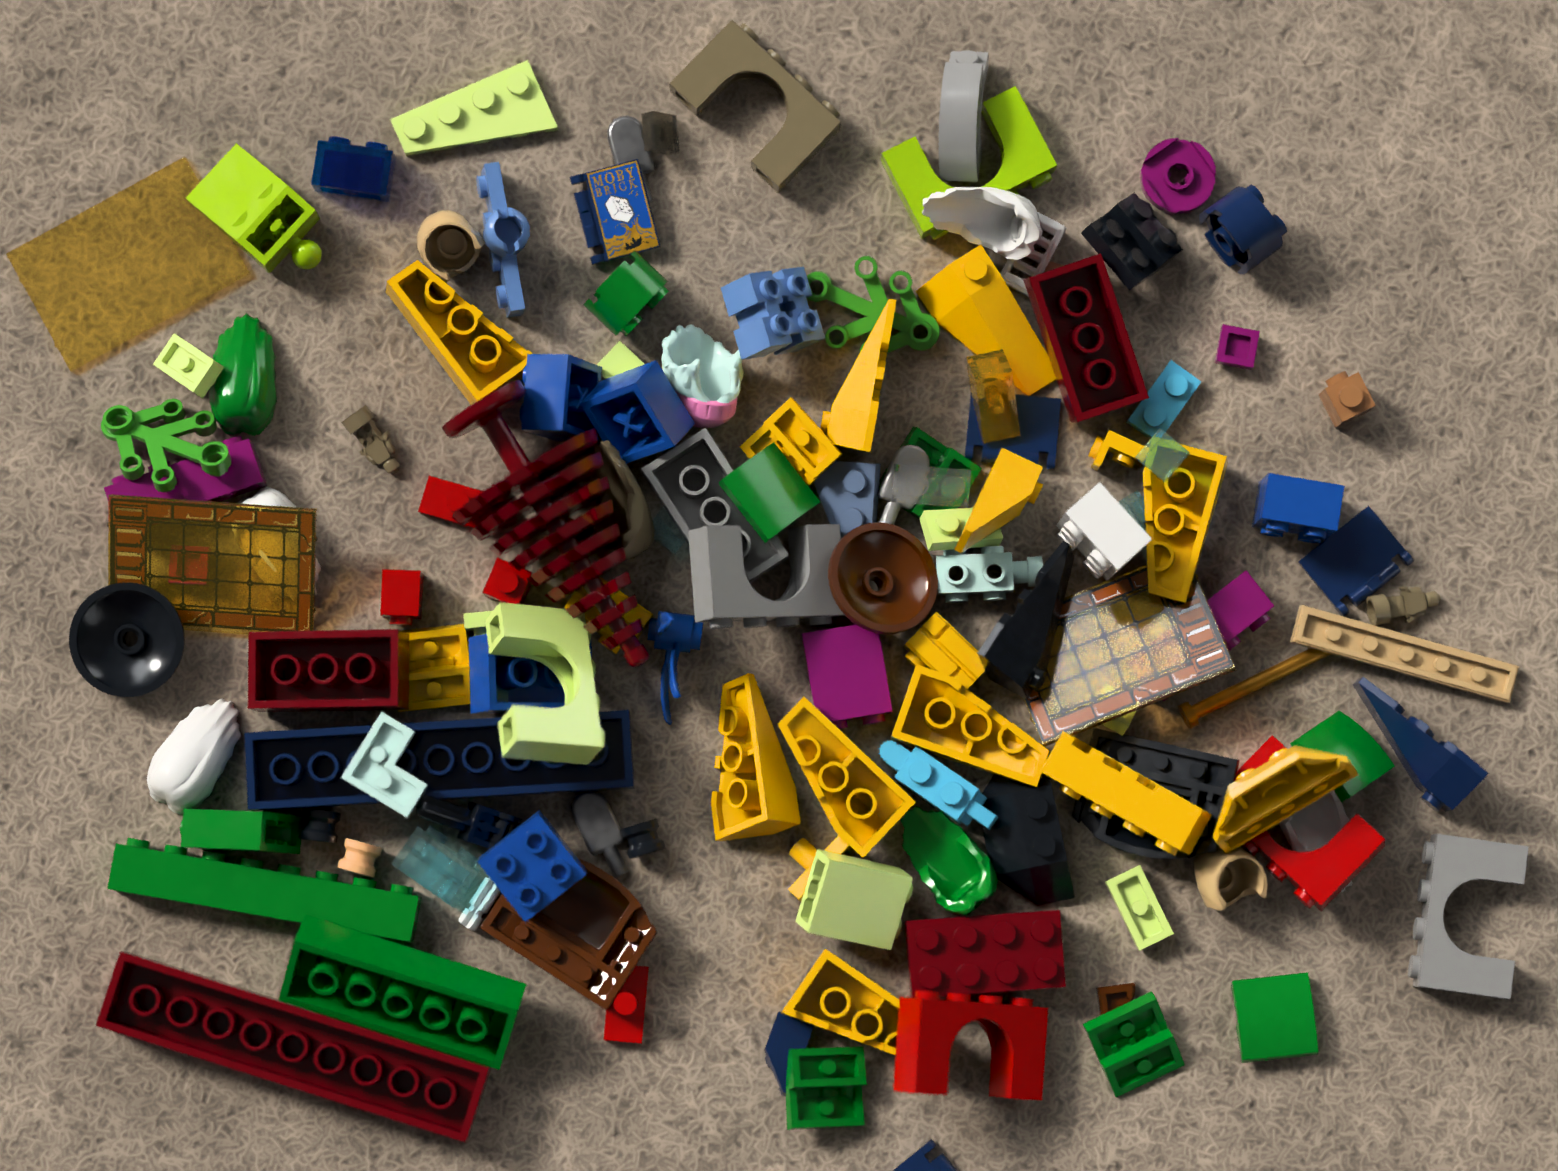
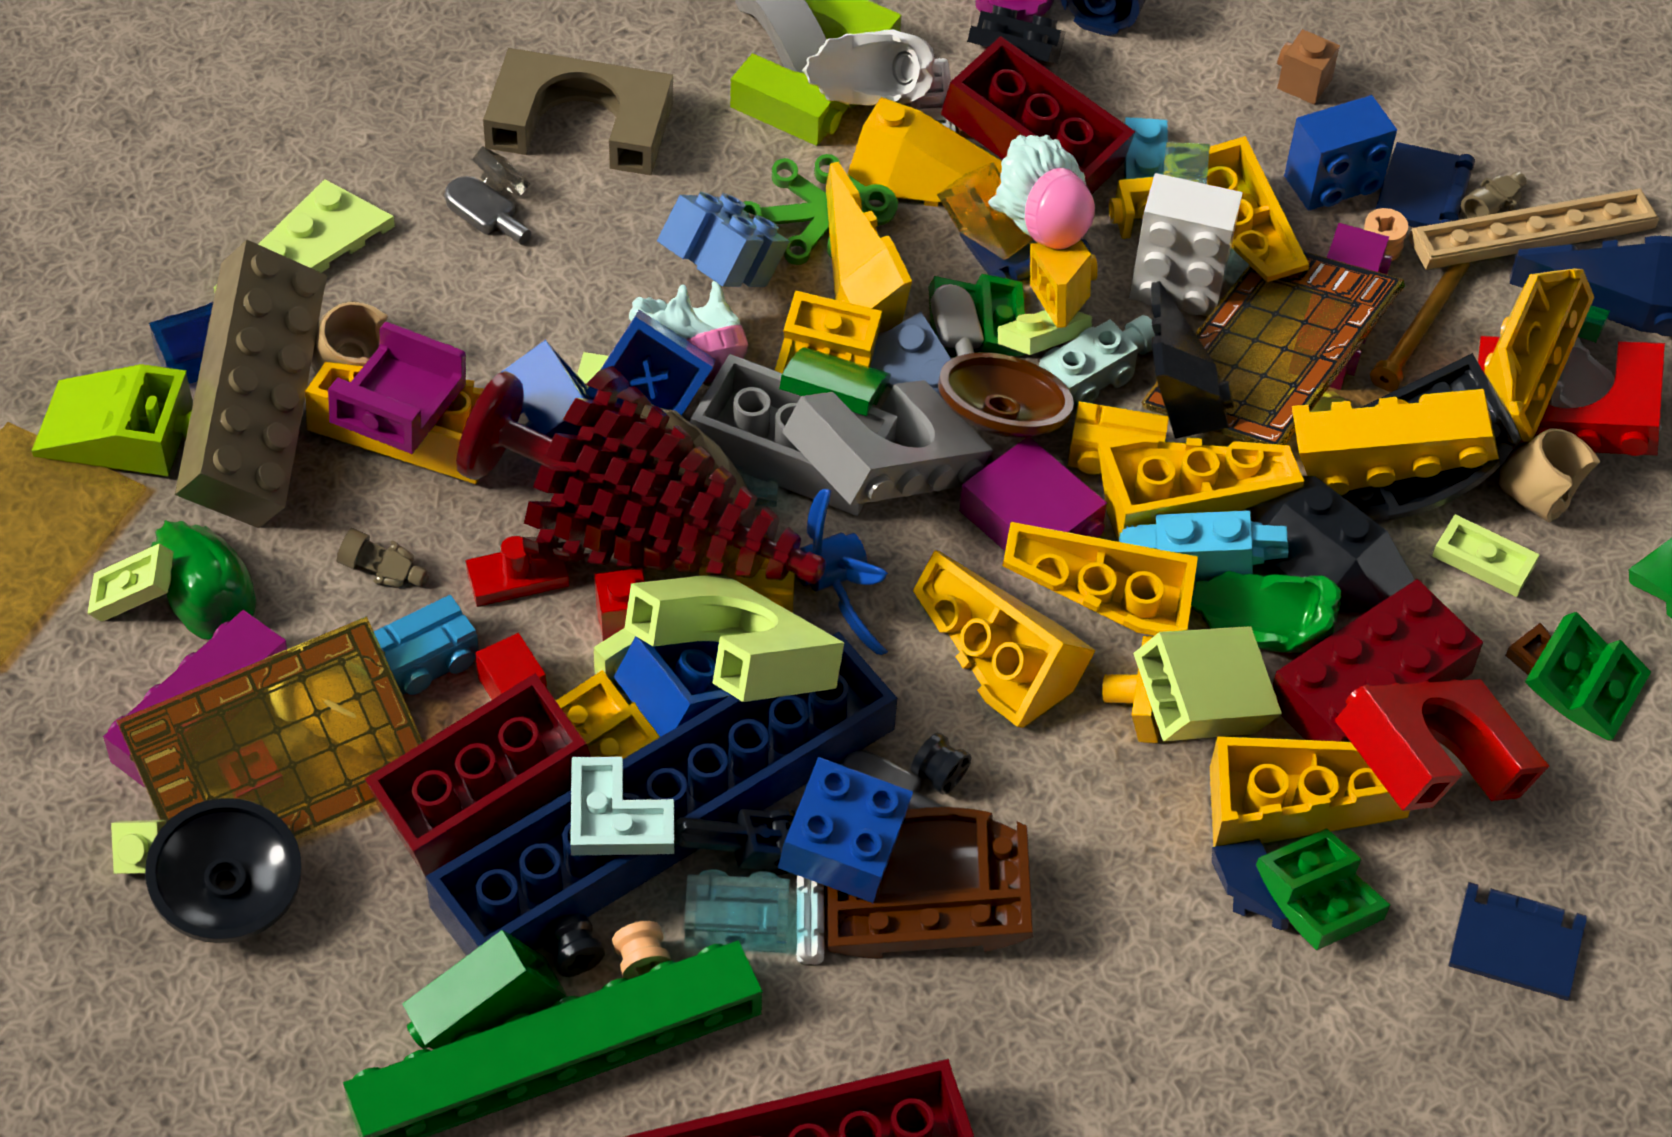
camera: 30 degrees left, 30 degrees down
bright green plant [101,399,231,492] -> none
white hair [147,699,241,815] -> none
green brick [278,914,527,1070] -> none
medium blue plate [476,162,530,318] -> none
piece [570,159,661,265] -> none
green brick [583,250,669,337] -> none
red tile [604,966,649,1044] -> none
clear plate [892,464,971,508] -> none
magenta plate [1214,324,1260,370] -> none
none -> yellowish green plate [111,820,167,874]
none -> dark tan brick [175,239,327,528]
none -> magenta panel [328,322,466,454]
none -> dark azure brick [371,595,479,696]
none -> hair [988,135,1095,250]
none -> light nougat wheel [1364,208,1408,261]

